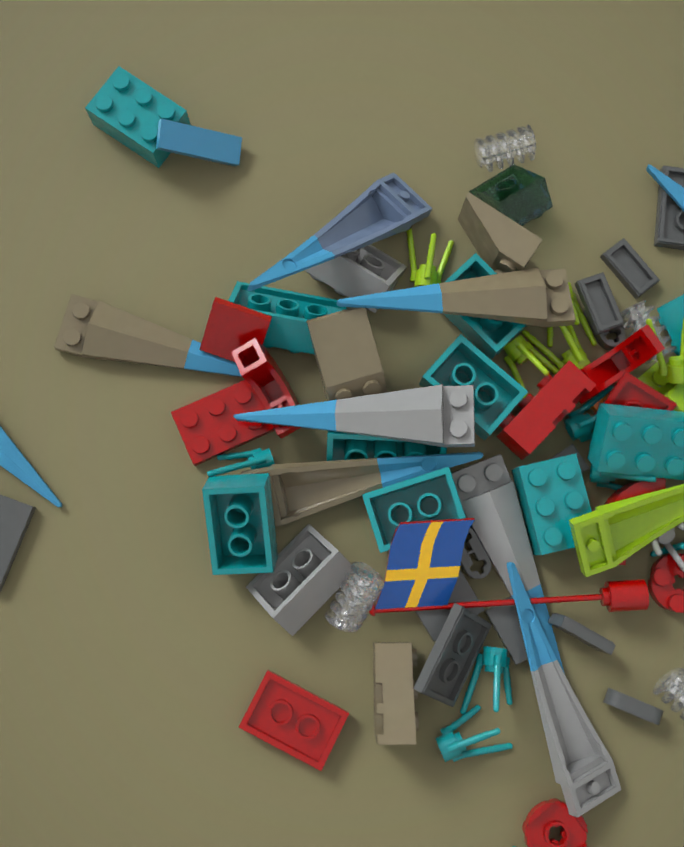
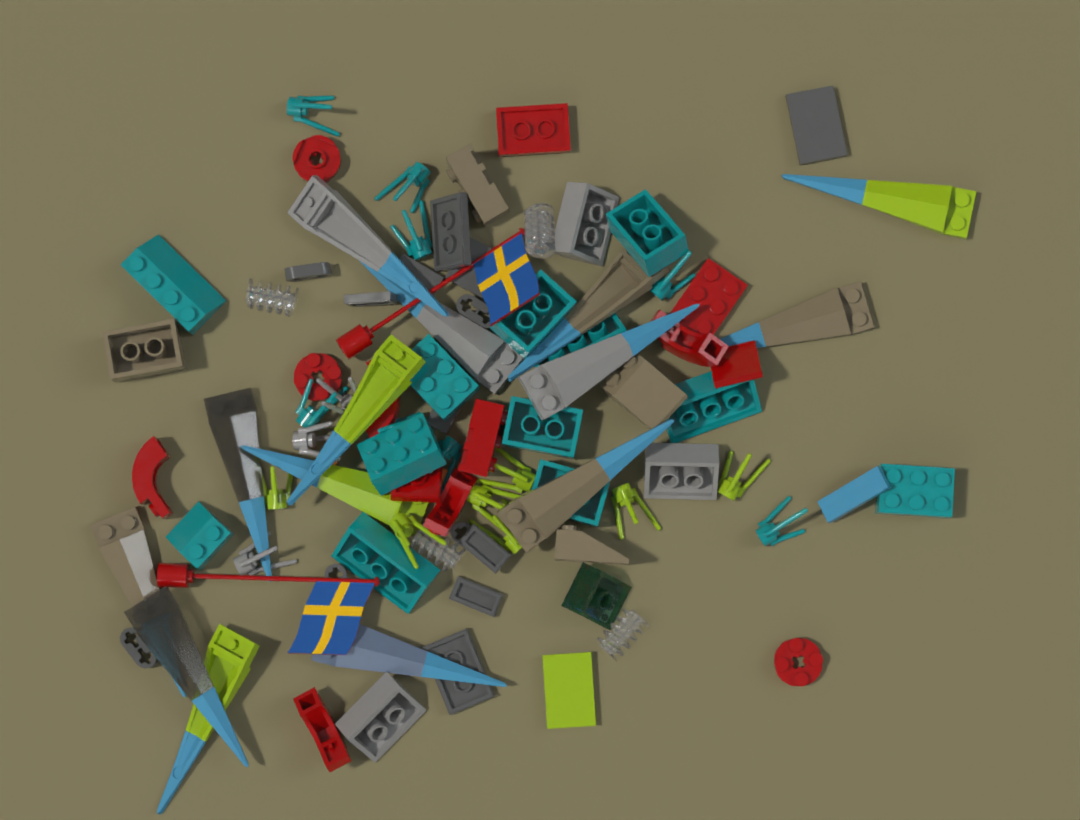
camera: 160 degrees right, 5 degrees up
sand blue plate [248,173,433,291] -> none
none -> lime tile [542,652,596,729]
none -> lime plant [718,451,771,501]
none -> teal plant [755,496,808,546]
none -> red plate [774,638,823,687]

